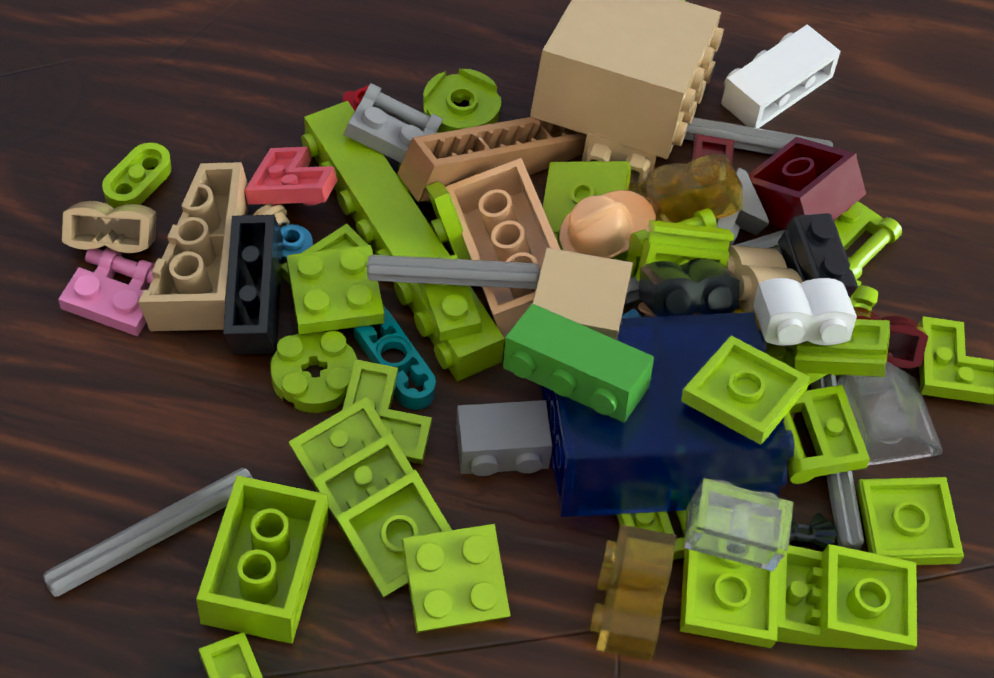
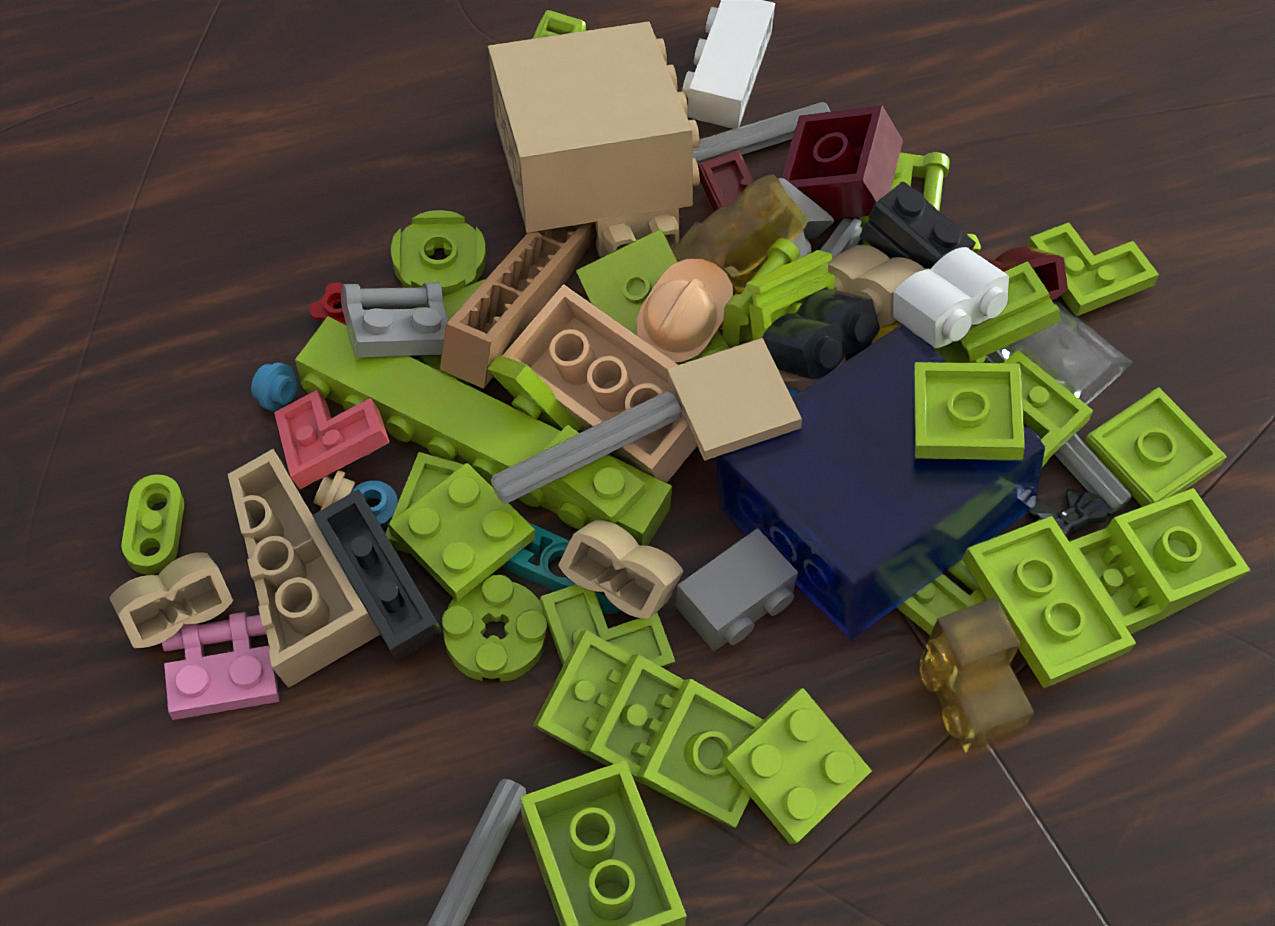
camera: 30 degrees left, 5 degrees up
bright green brick [503,303,654,423] -> none
clear brick [684,478,794,571] -> none
none -> dark azure plate [251,362,297,412]
none -> tan brick [558,520,684,619]

